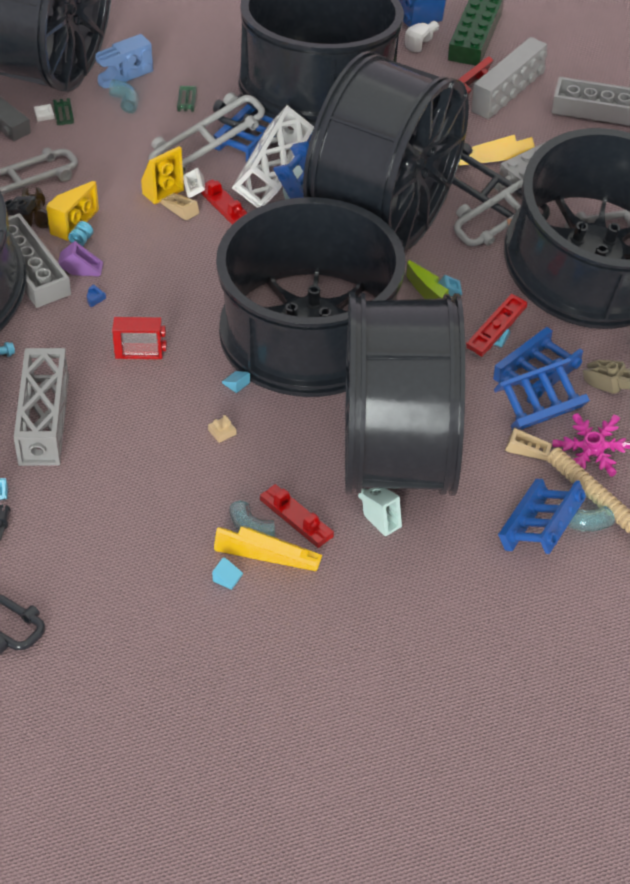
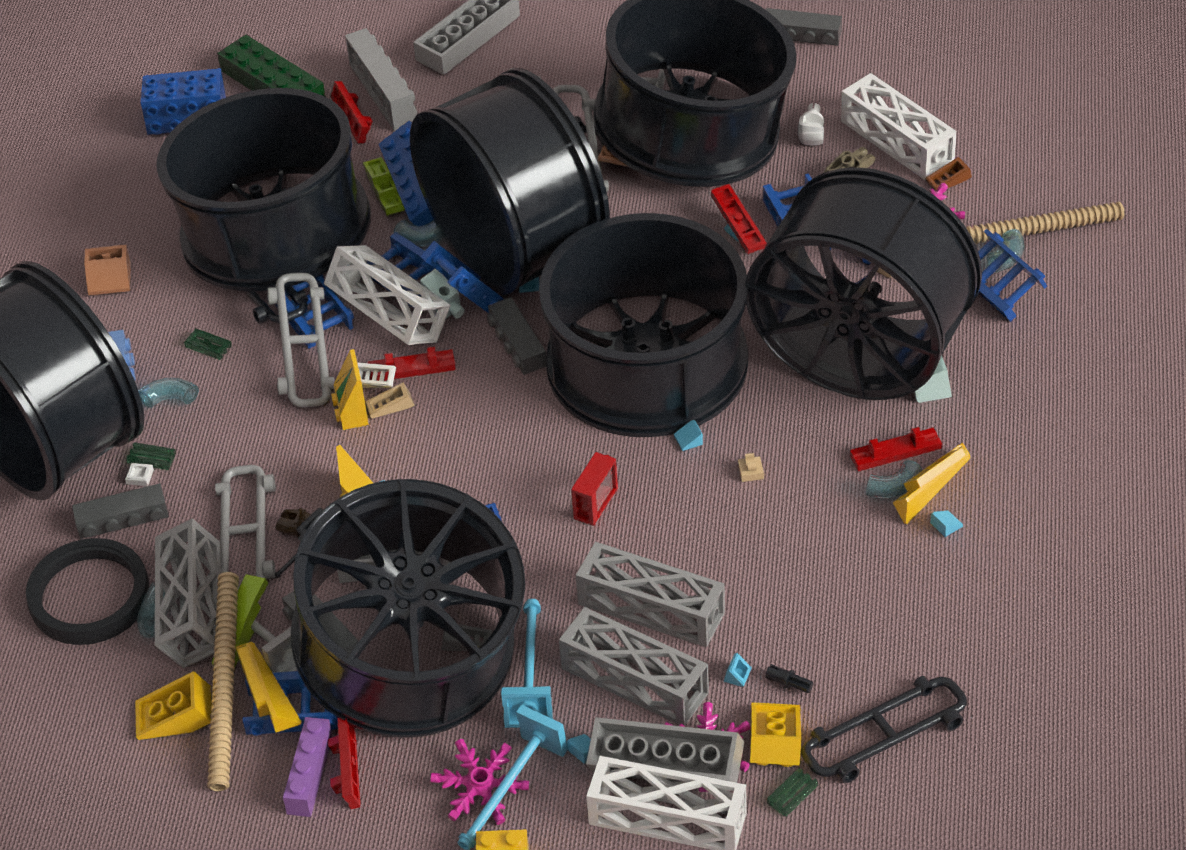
camera: 60 degrees left, 0 degrees up
none -> nougat slope [84,245,131,295]

